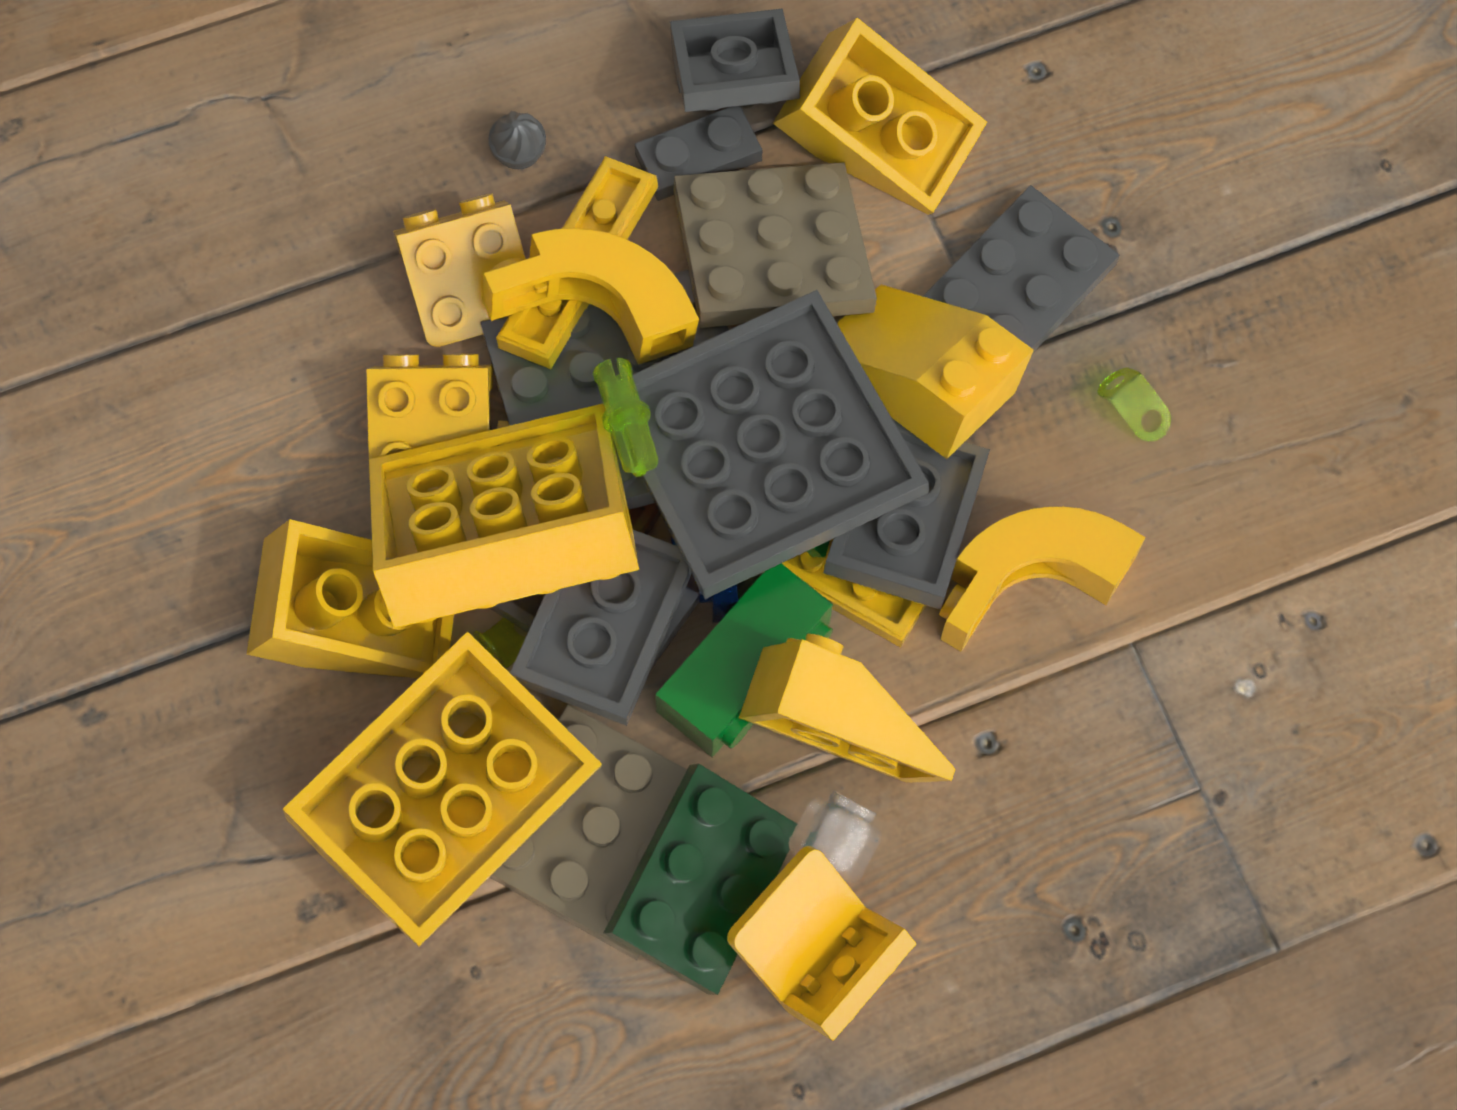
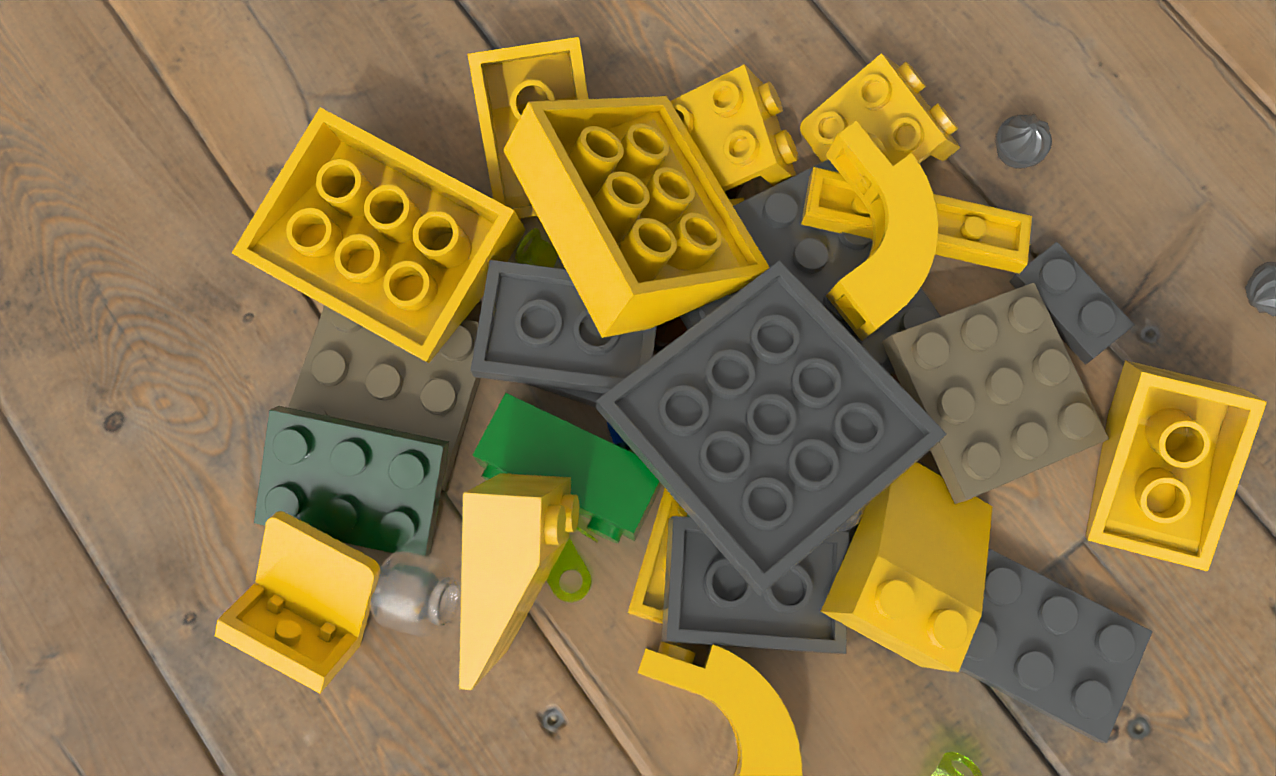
camera: 80 degrees right, 5 degrees up
clear neon green axle [593,358,659,477] -> none
dark grey plate [670,8,800,112] -> none

